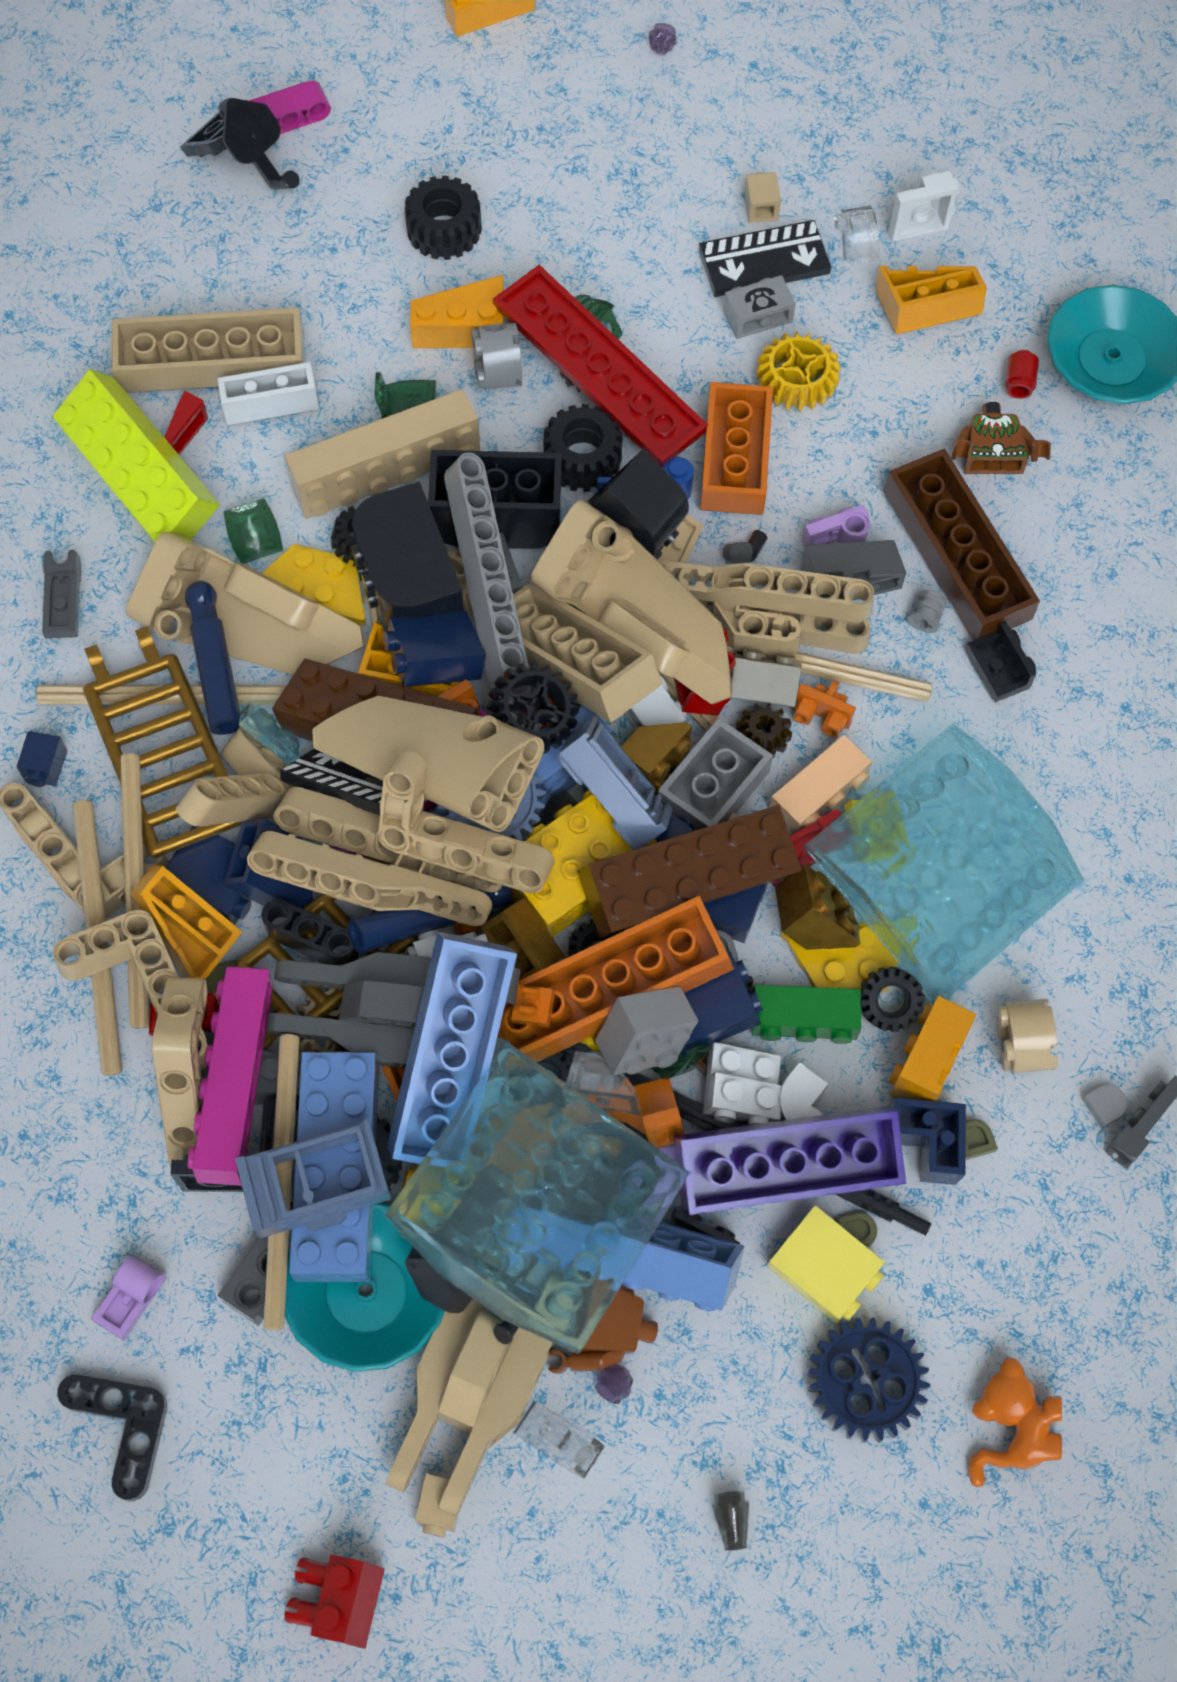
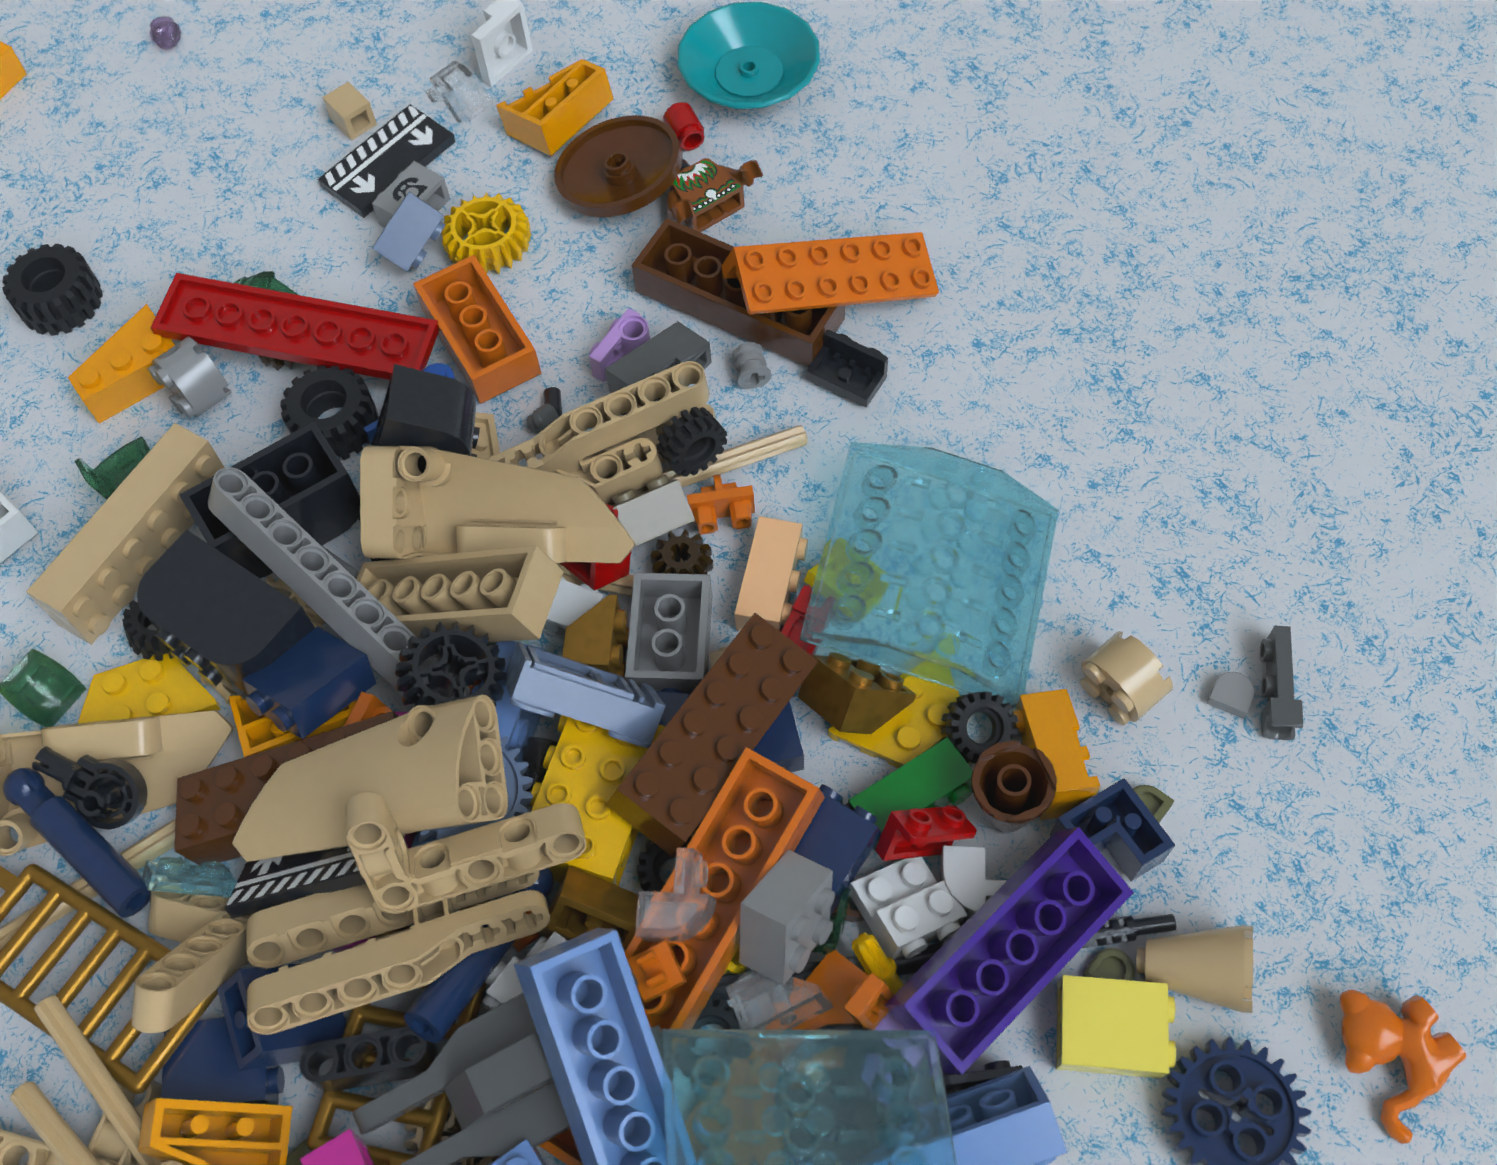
camera: 30 degrees left, 5 degrees down
none -> black pin [32,746,147,829]
none -> sand blue brick [372,191,445,272]
none -> reddish brown dish [554,115,682,217]
none -> clear brick [635,848,717,942]
none -> black tyre [657,407,727,477]
none -> orange bracket [721,232,939,315]
none -> yellow axle [852,932,904,994]
none -> red bracket [875,806,977,861]
none -> reddish brown cone [971,740,1057,832]
none -> tan cone [1136,925,1253,1013]

